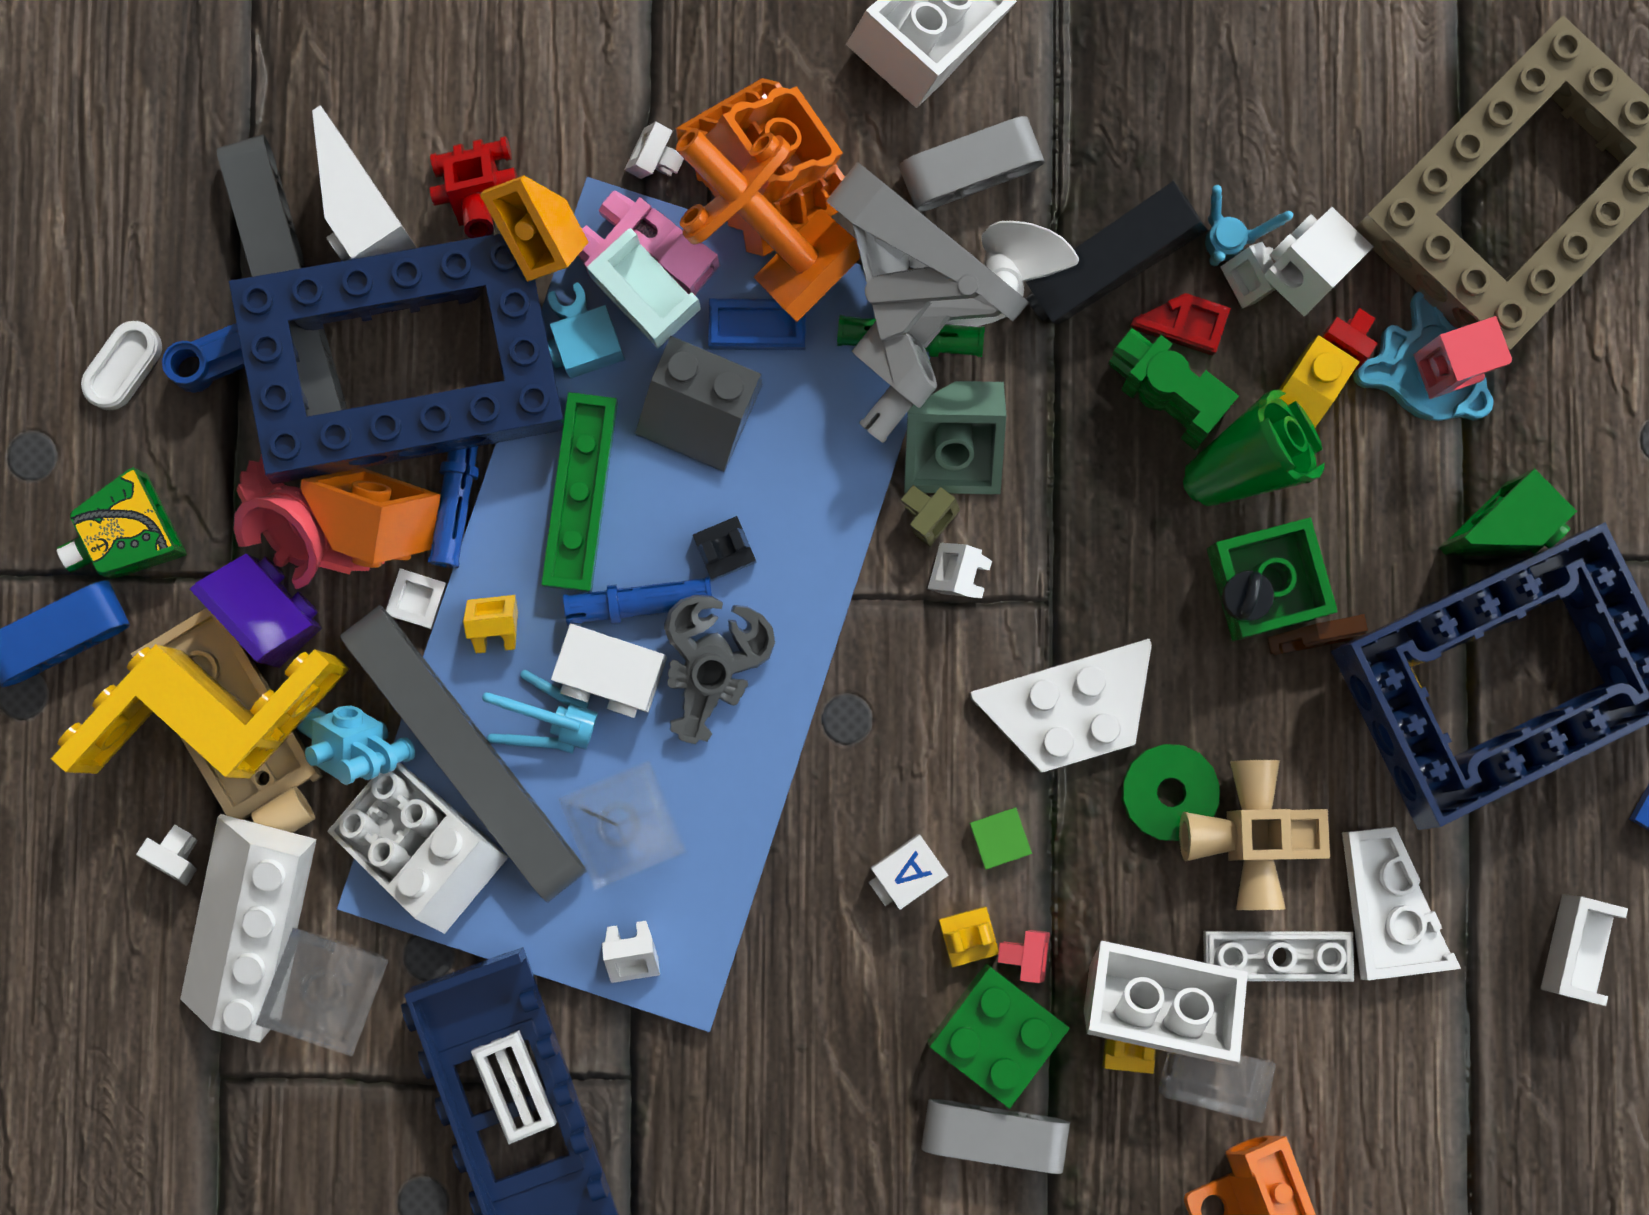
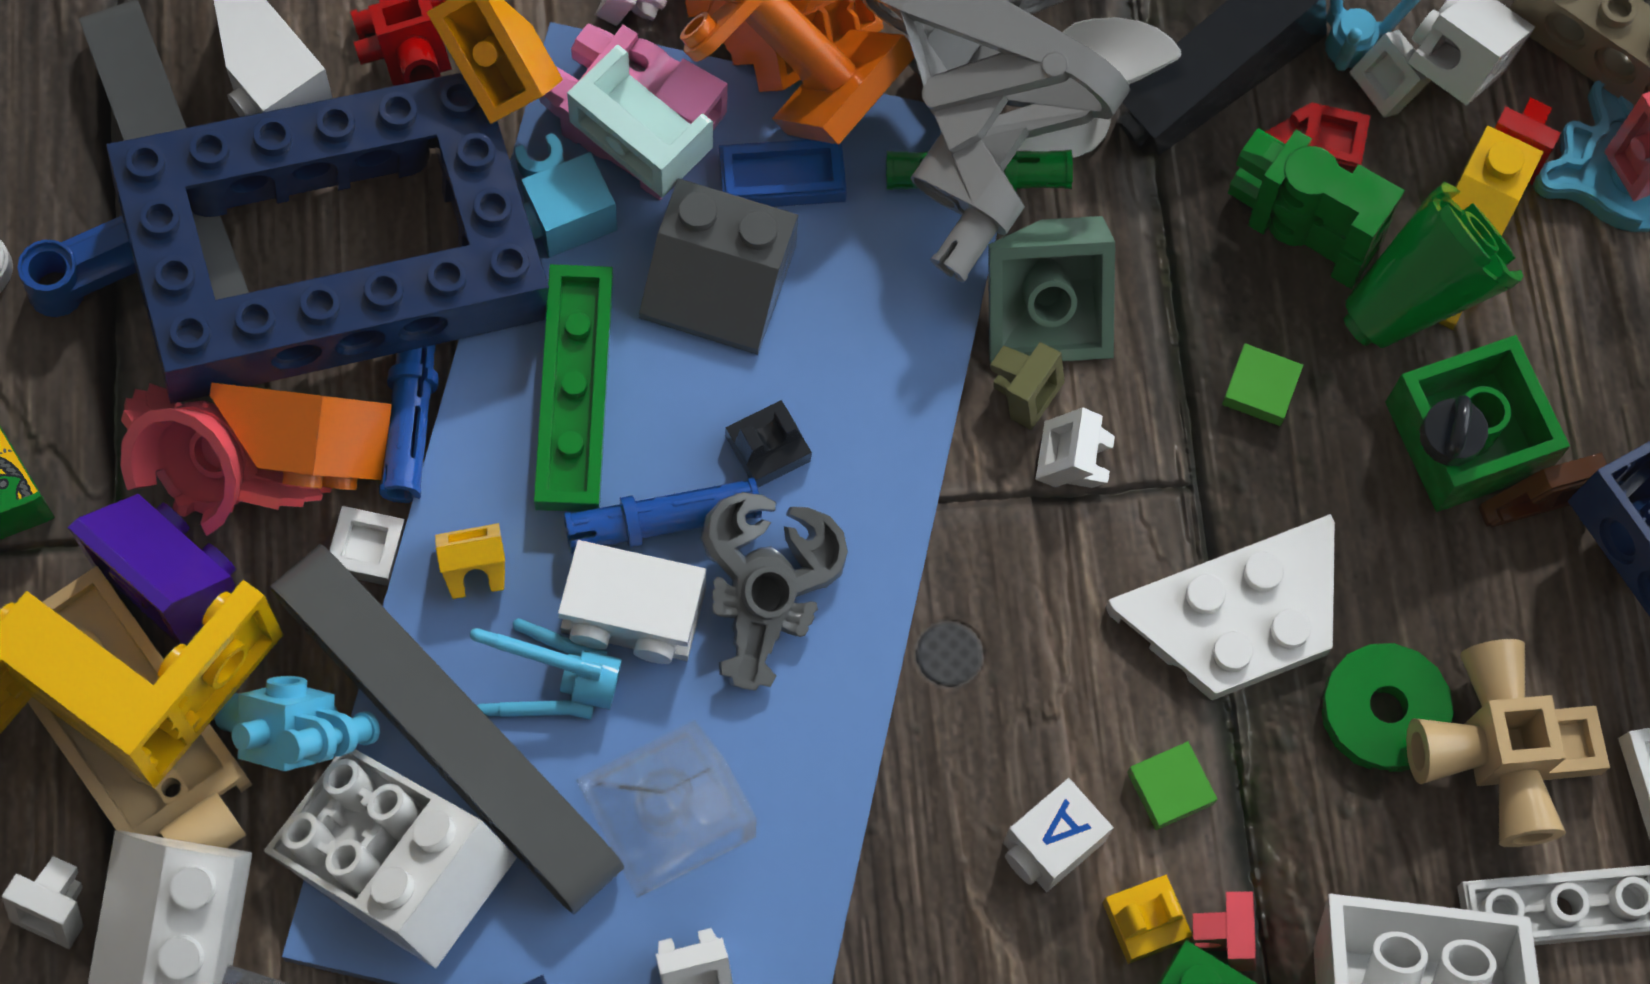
camera: 10 degrees left, 15 degrees down
none -> bright green tile [1222,343,1303,426]

